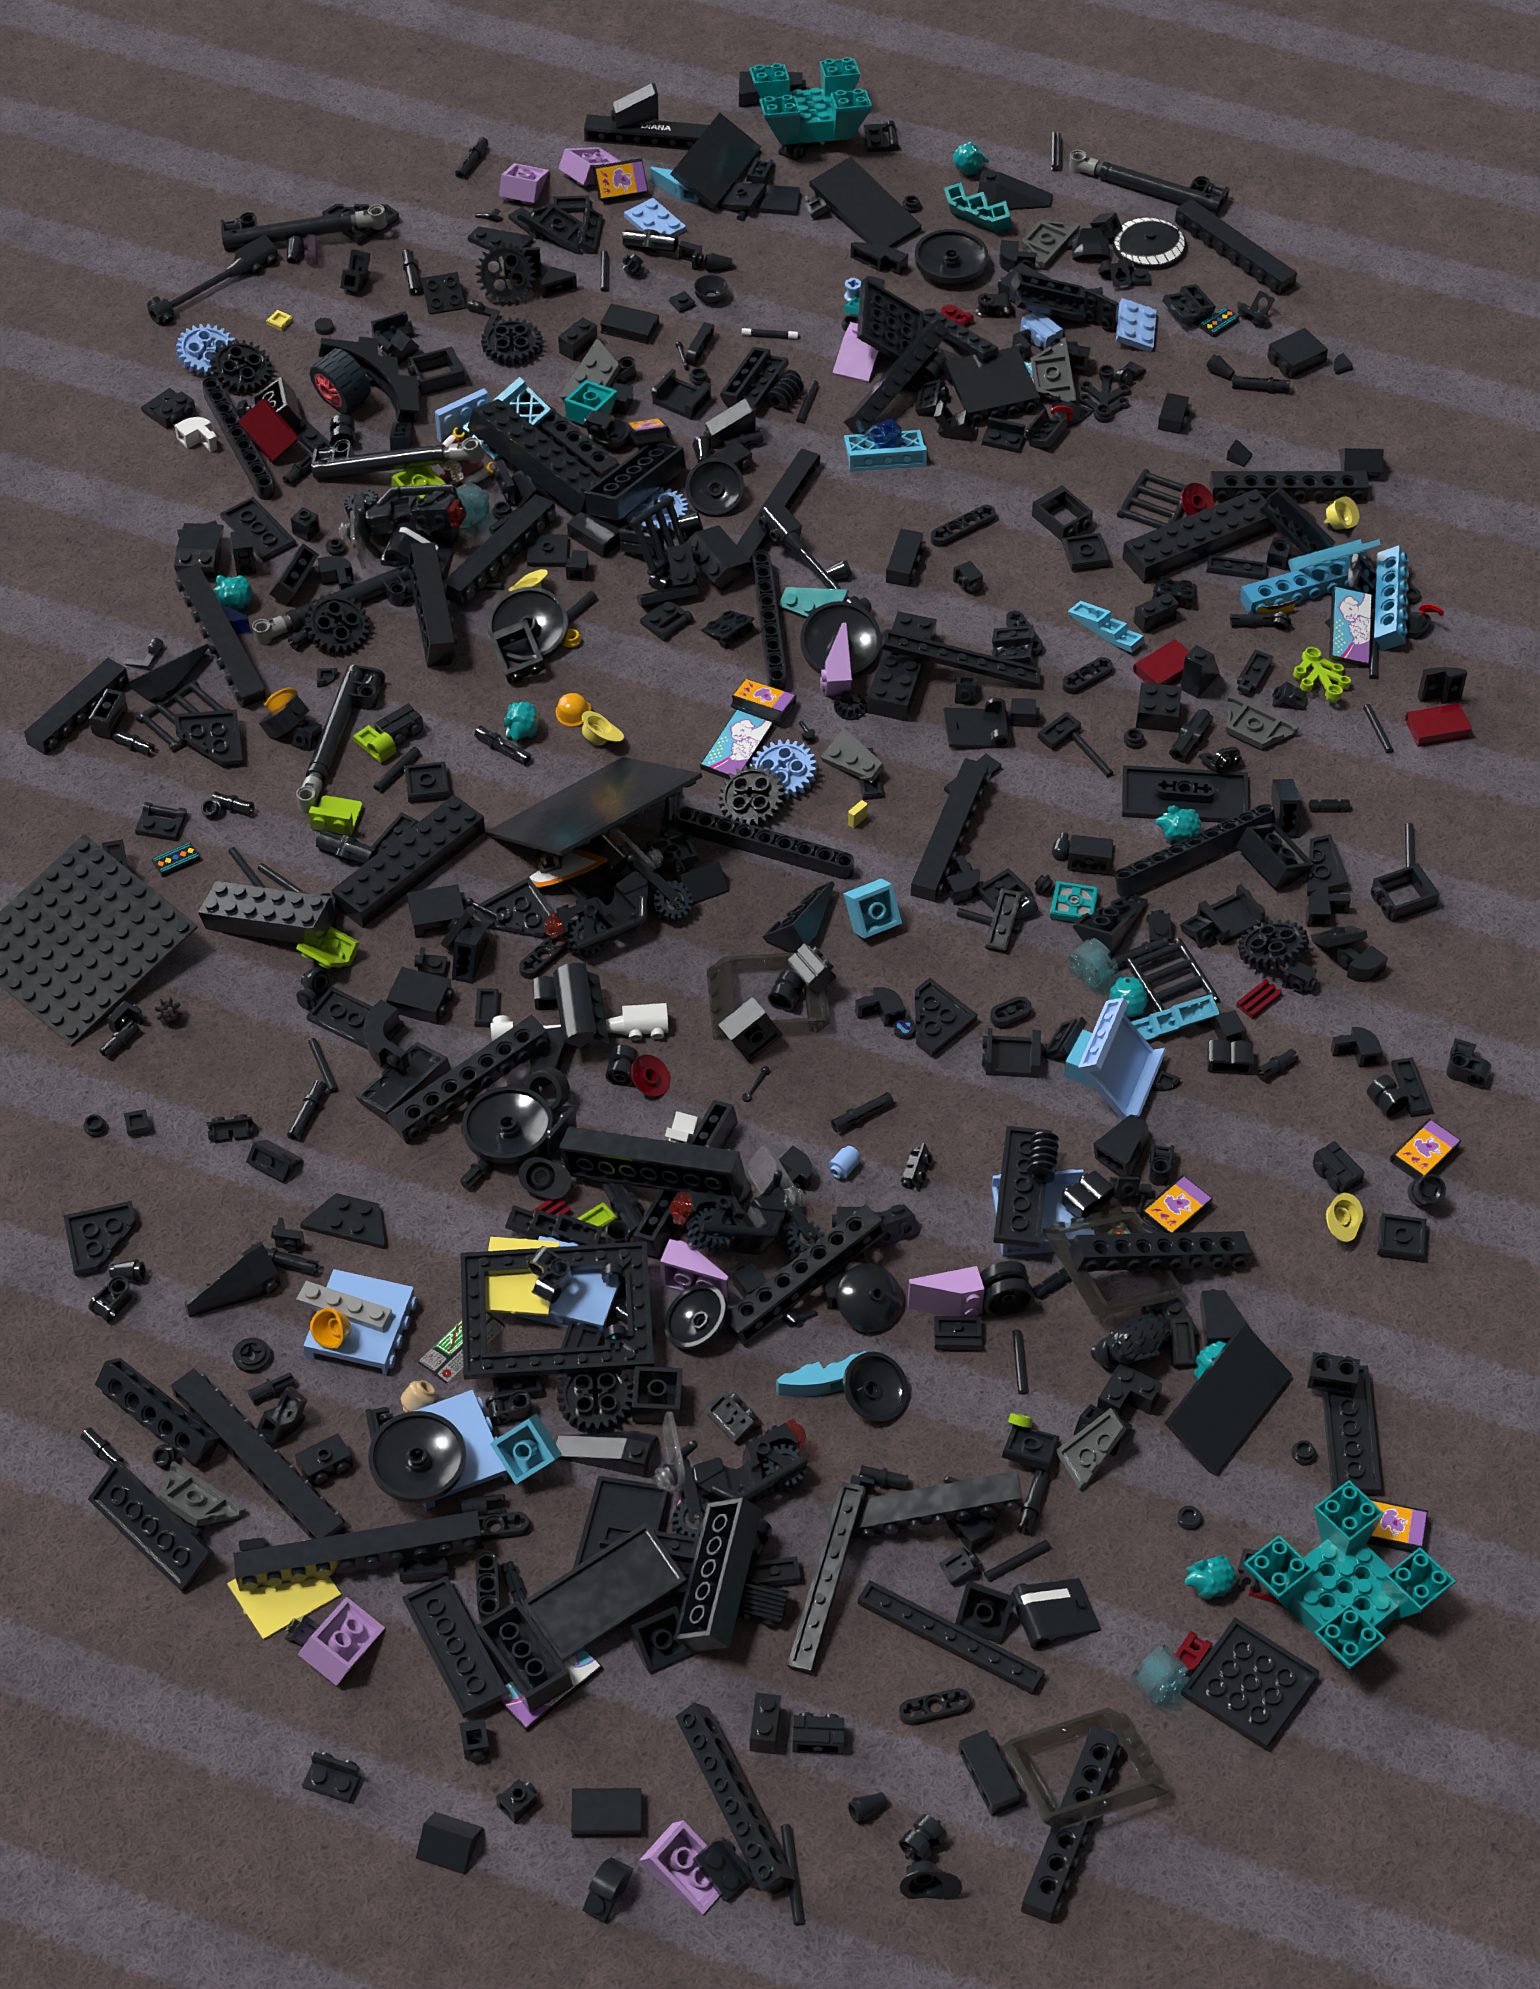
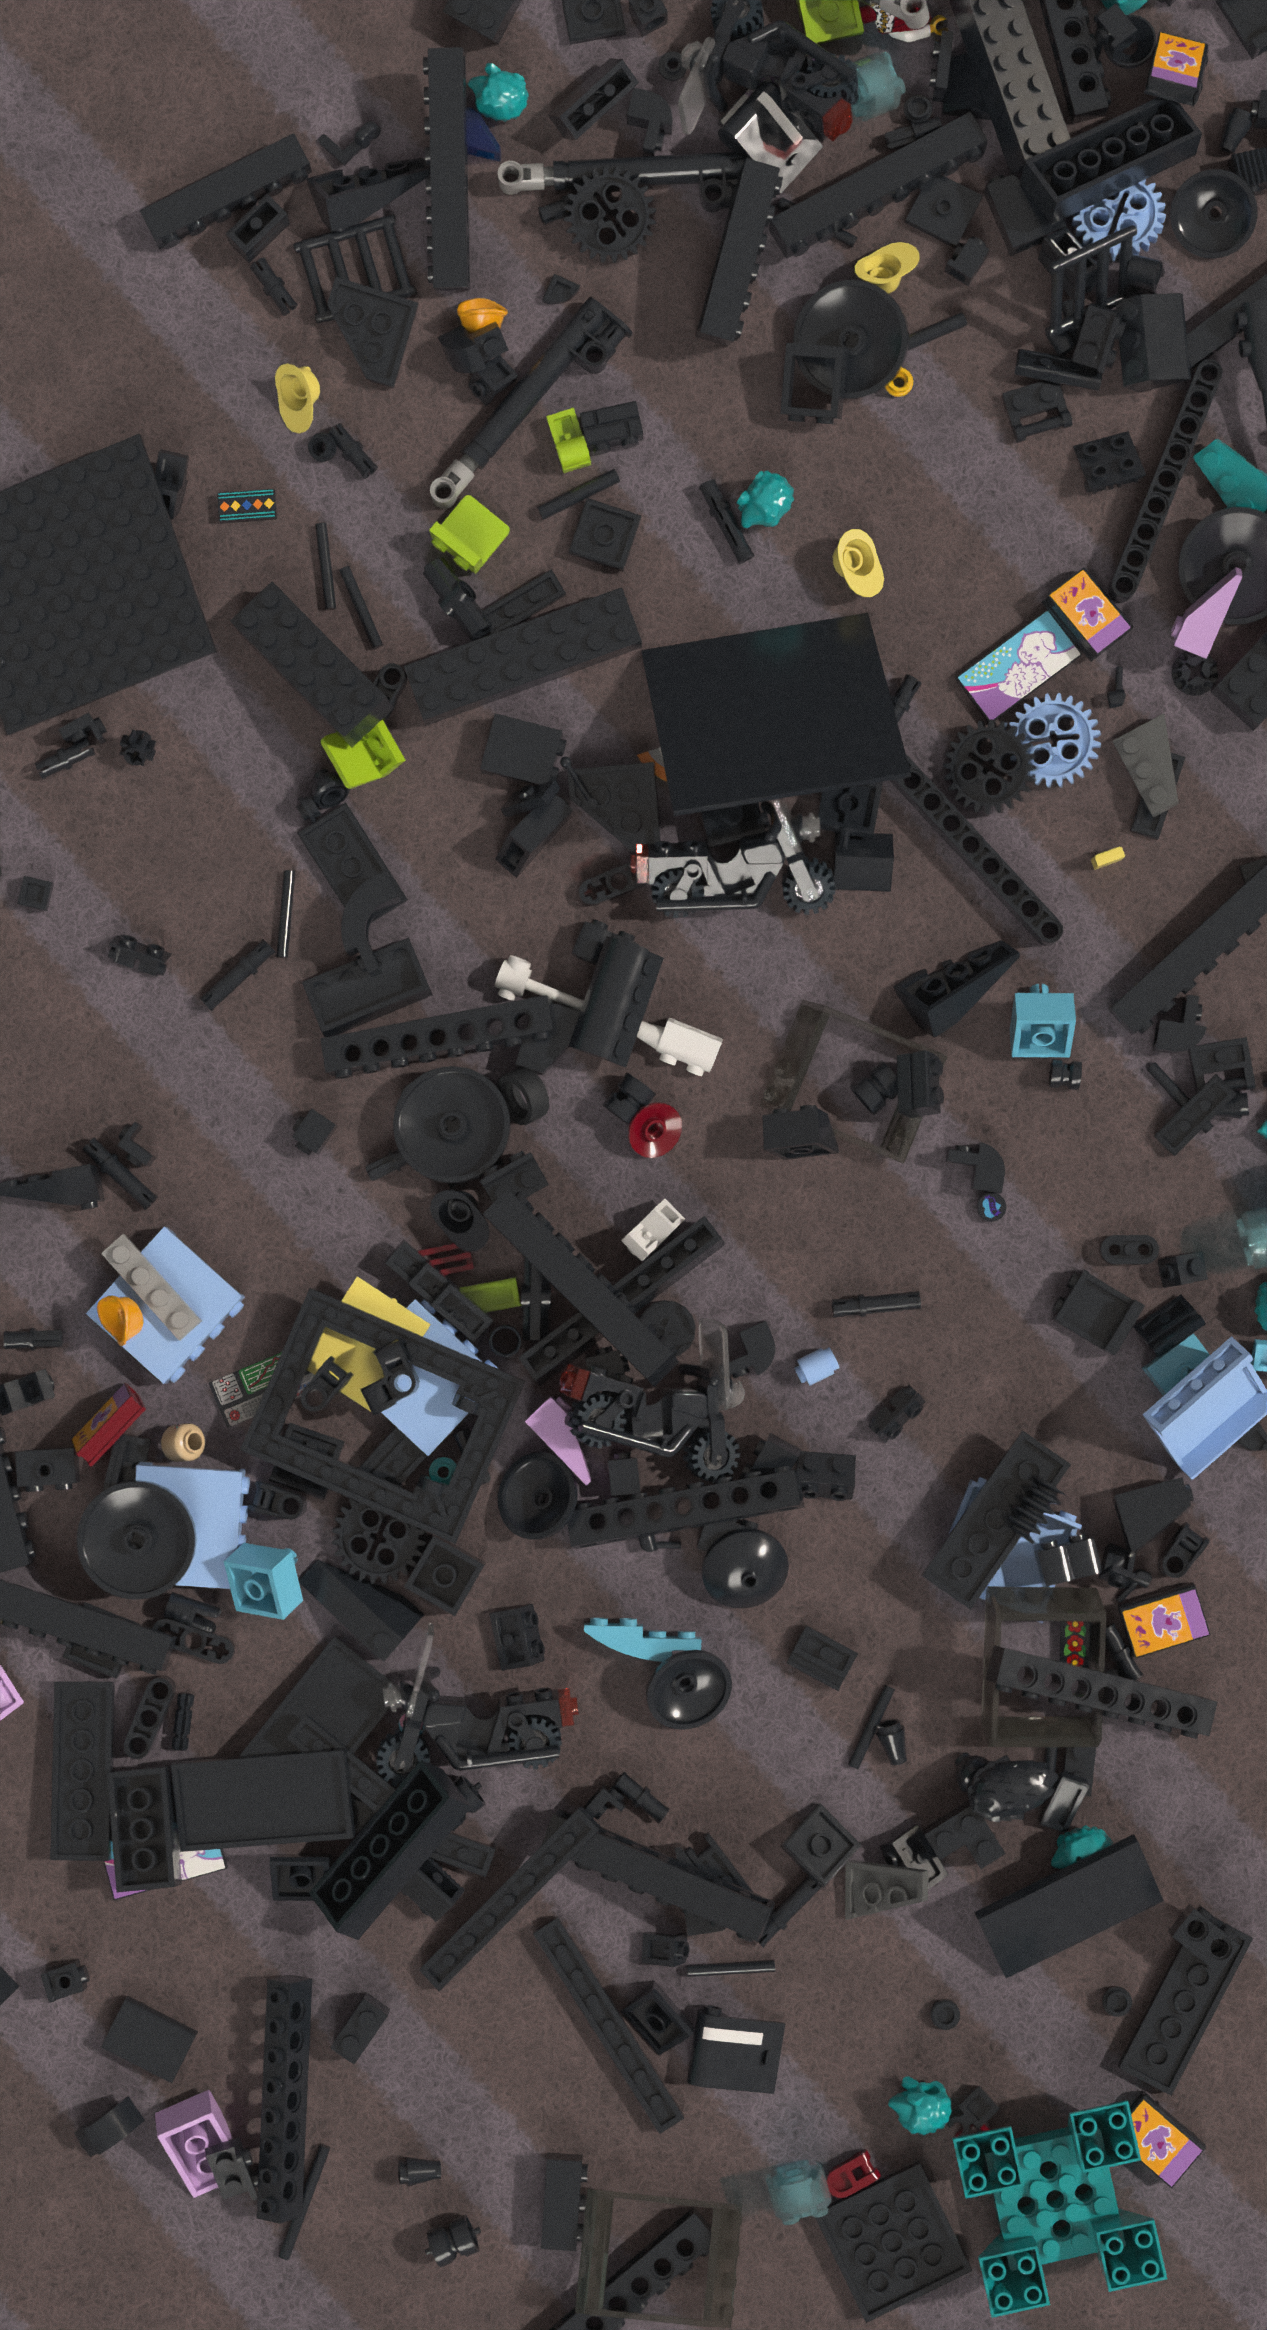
camera: 30 degrees right, 35 degrees up
black plate [135,802,187,841] -> none
black brick [230,530,257,576] -> none
black gear [232,1338,271,1372] -> none
black panel [246,1140,303,1182] -> none
black wing [300,1193,385,1249] -> none
black brick [386,967,454,1025] -> none
black bracket [414,947,448,977] -> none
black brick [459,1719,490,1762] -> none
black tile [474,988,499,1027] -> none
light orange helmet [556,693,591,727] -> none
black hinge [742,1066,769,1102] -> none
black brick [792,1712,844,1754] -> none
black beam [899,1688,970,1725] -> none
black piece [899,1860,963,1900] -> none
lavender slope [907,1266,984,1316] -> none
black plate [915,978,978,1056] -> none
black wheel [980,1261,1034,1317] -> none
lime tile [1008,1413,1033,1428] -> none
black axle [1032,1267,1073,1299] -> none
black slope [1200,1289,1252,1347] -> none
none -> dark red piece [71,1383,146,1467]
none -> light yellow piece [275,363,320,433]
none -> black brick [292,1109,338,1155]
none -> black piece [300,1356,354,1411]
none -> black cone [876,1719,907,1765]
none -> black wheel [1049,1059,1082,1090]
none -> black bracket [1158,1251,1208,1288]

